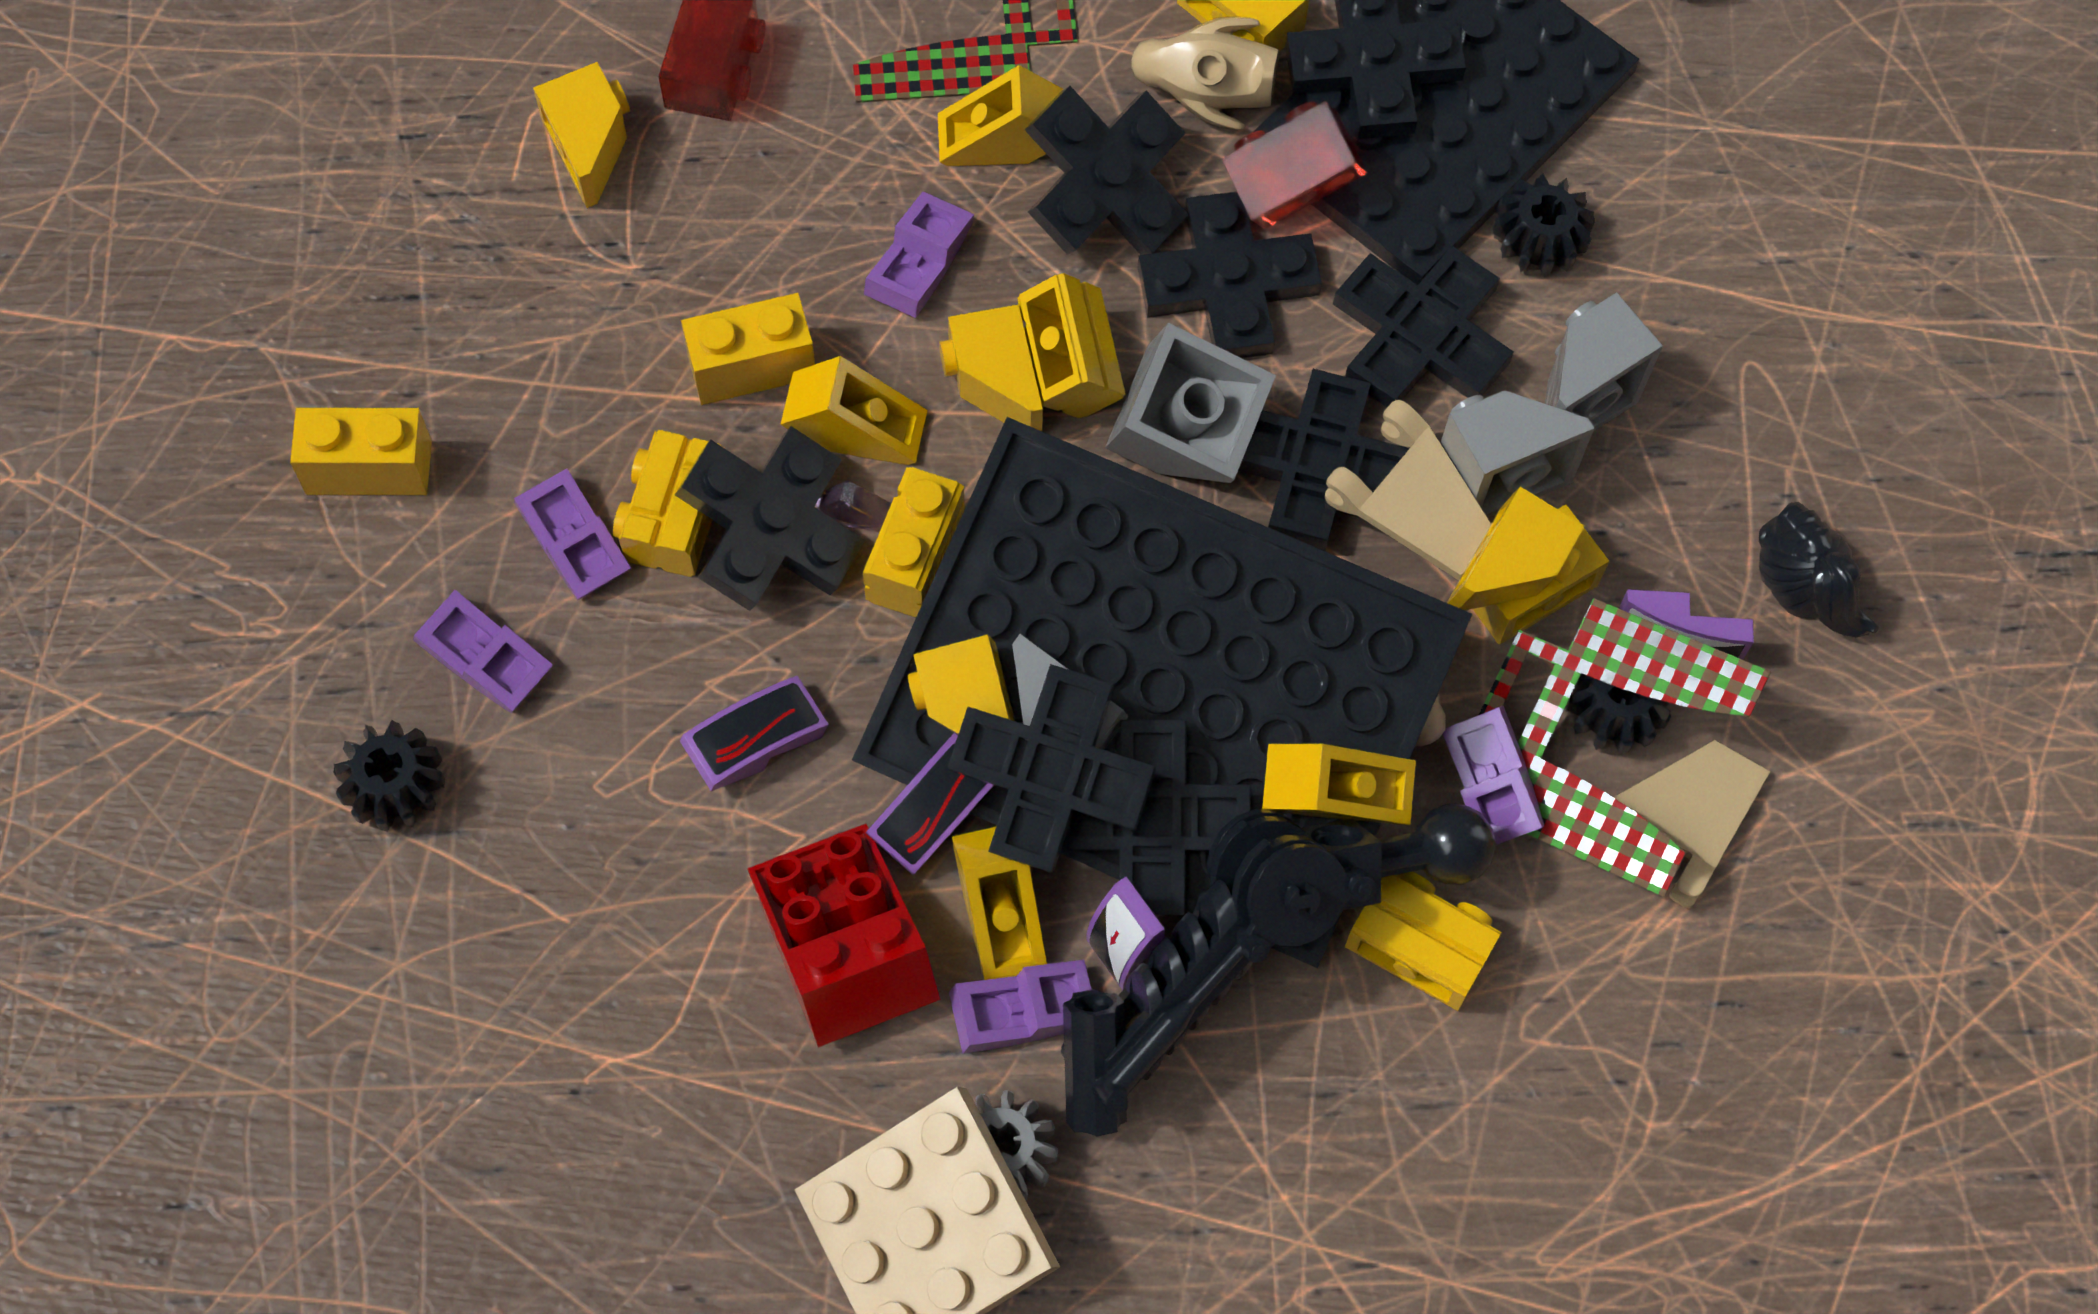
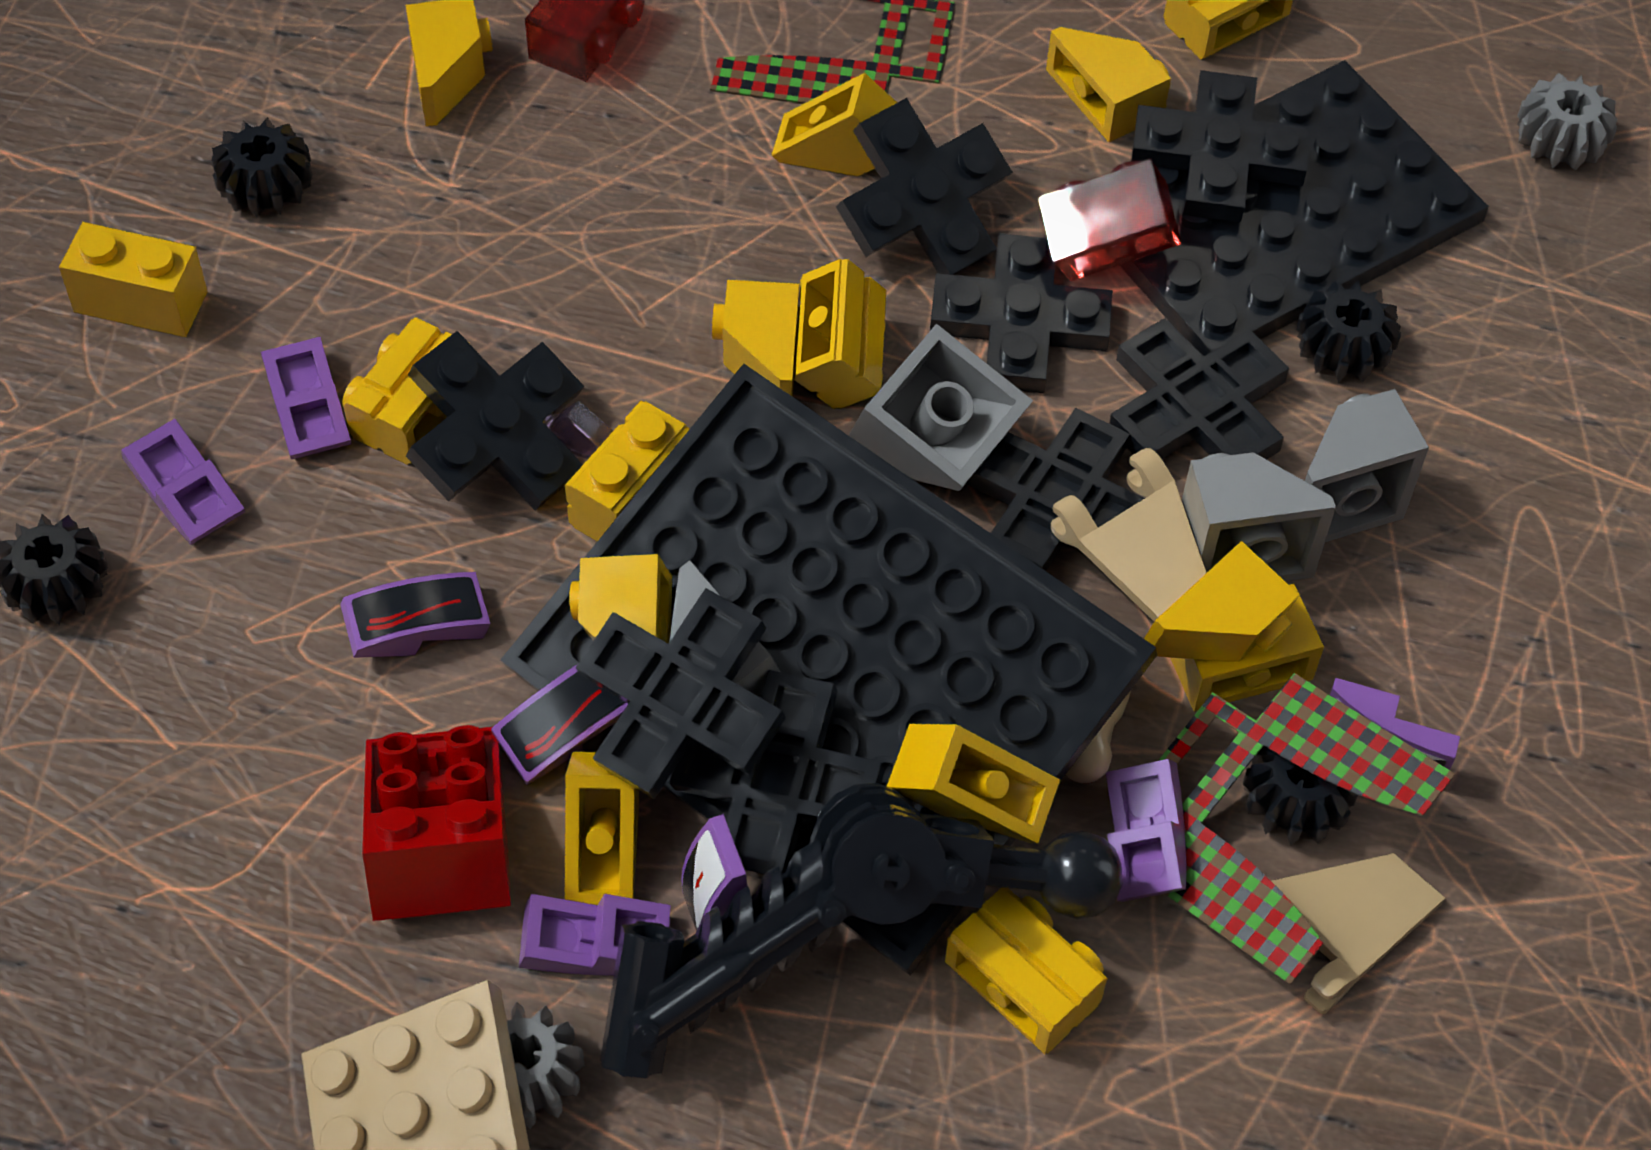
camera: 15 degrees right, 10 degrees down
yellow brick [681,293,815,405] -> none
yellow slope [780,356,927,465] -> none
medium lavender slope [864,191,974,318] -> none
tan animal [1131,17,1279,130] -> none
black hair [1759,502,1879,638] -> none
none -> black gear [211,117,313,218]

